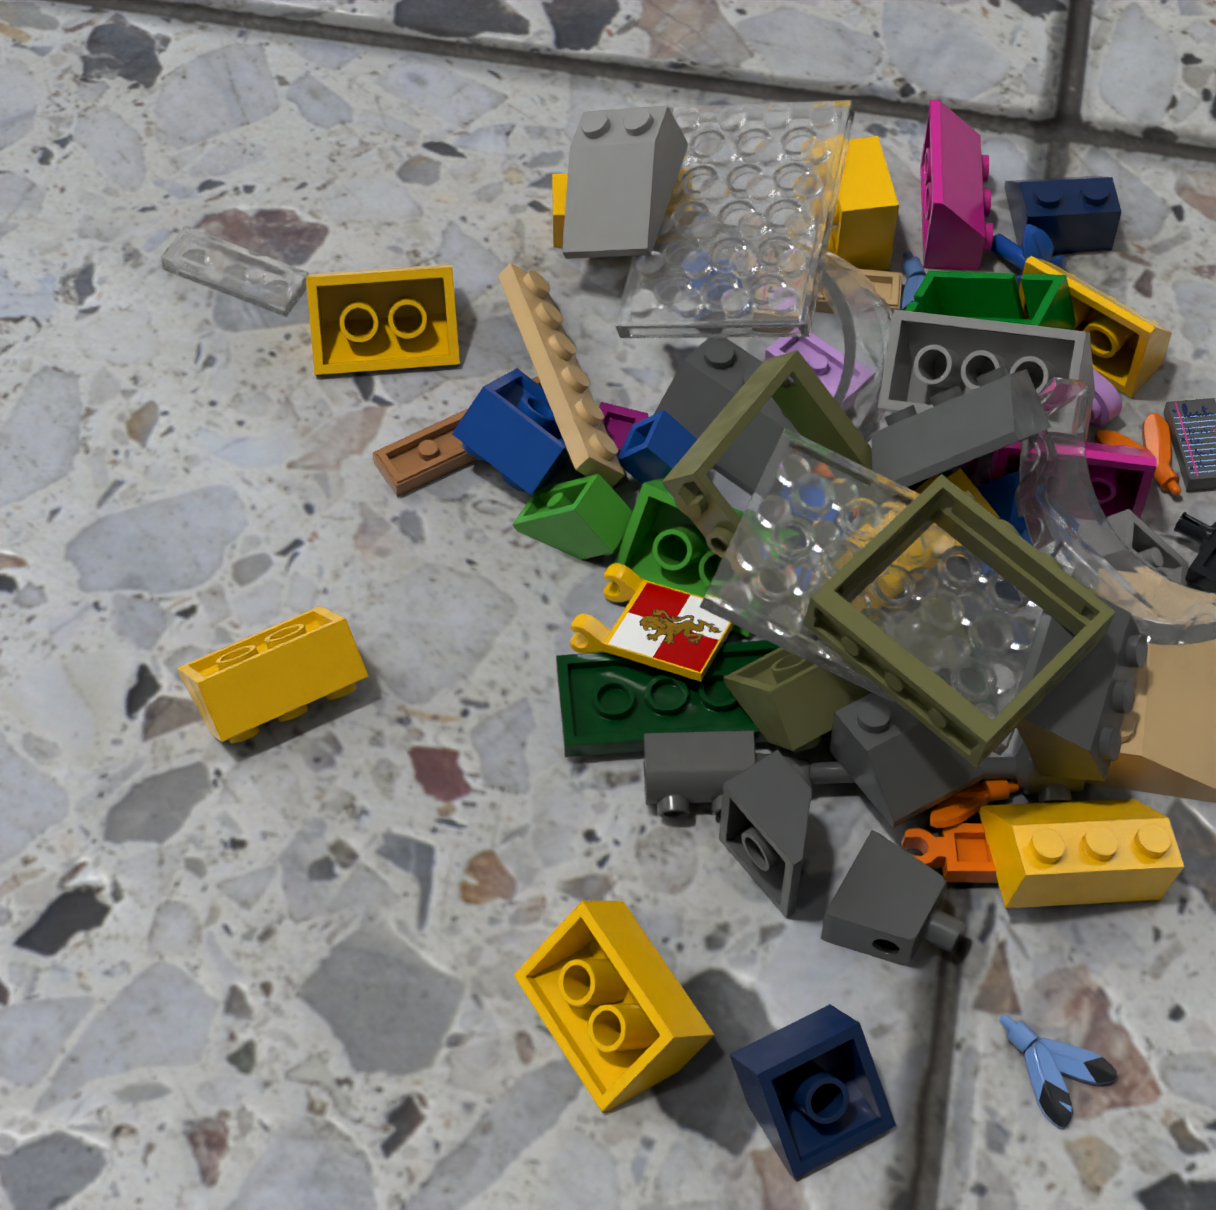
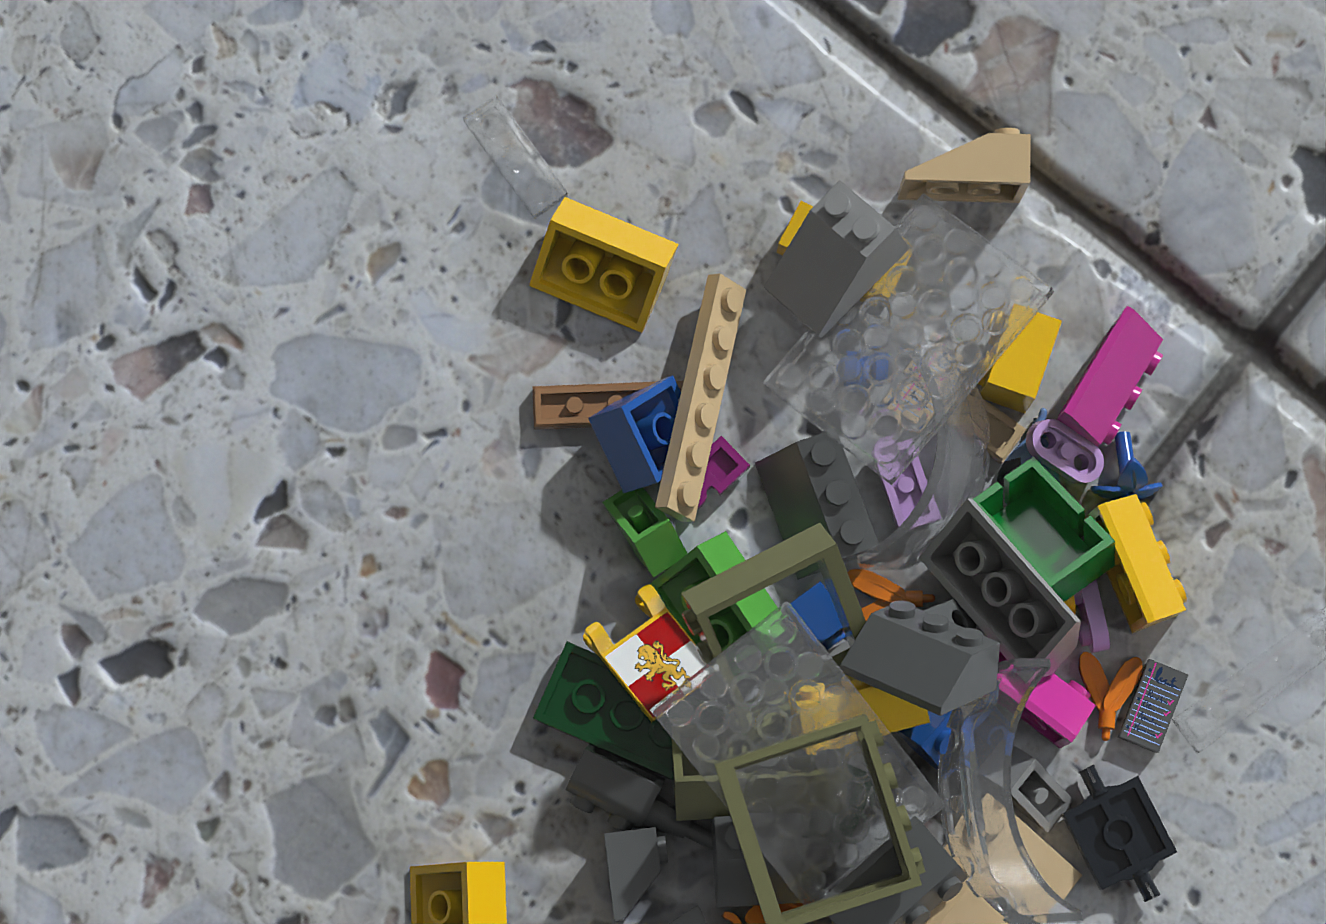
camera: 25 degrees right, 25 degrees up
yellow slope [177,606,369,744] -> none
blue brick [617,410,697,485] -> none
dark blue slope [1004,176,1122,254] -> none
none -> tan slope [898,128,1031,203]
none -> lavender plate [1026,419,1104,484]

